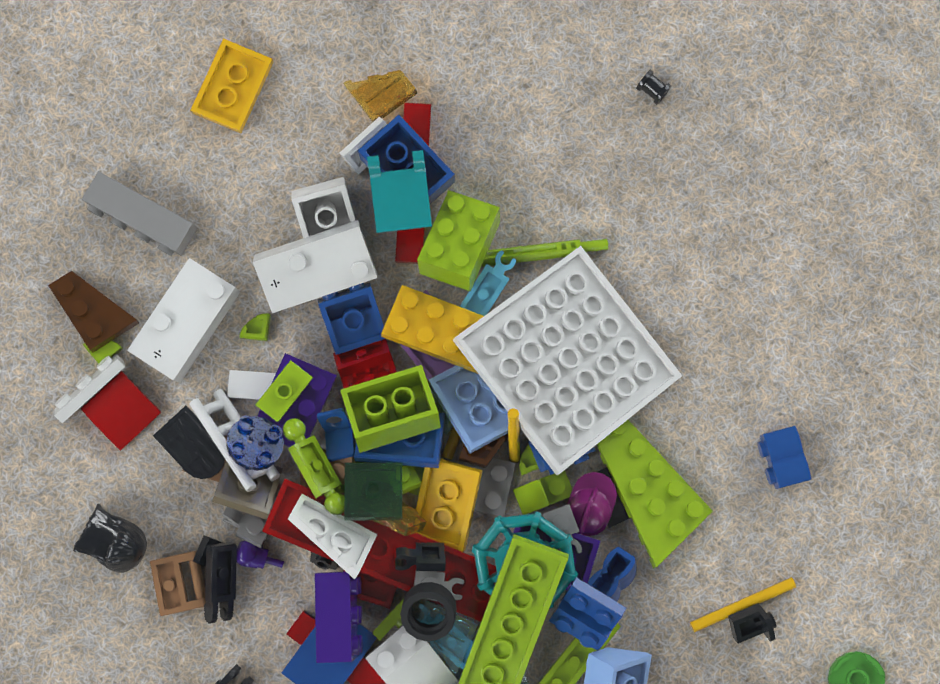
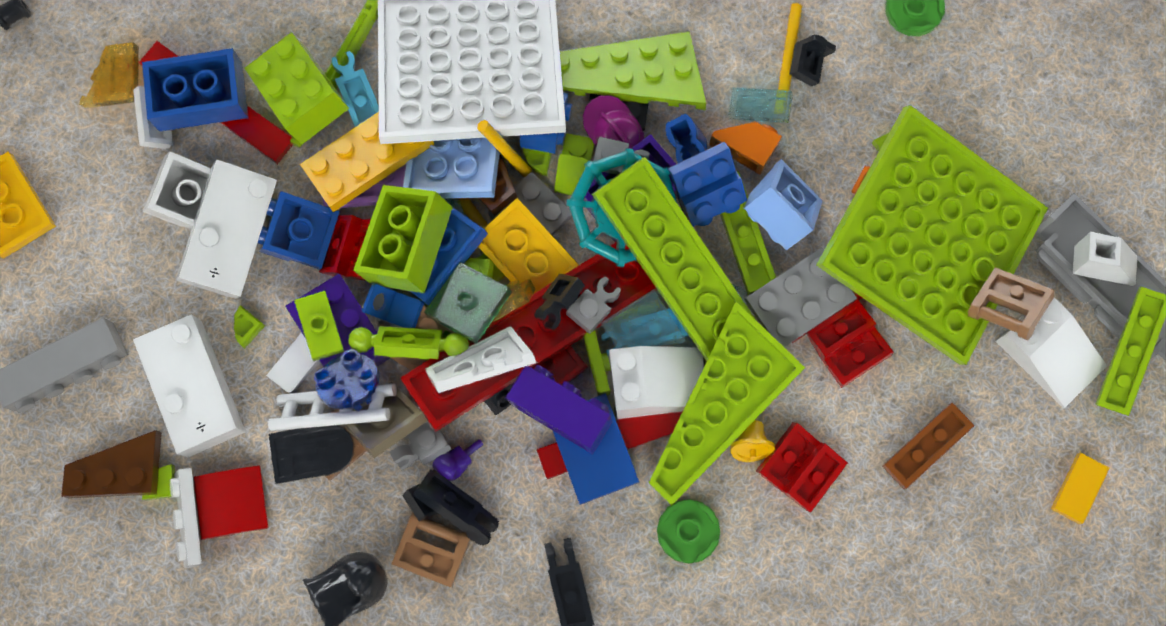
camera: 55 degrees left, 5 degrees down
teal flag [367,150,432,233] -> none
black tyre [400,582,457,641] -> none
none -> orange slope [709,121,782,175]
none -> clear light blue plate [728,87,793,123]

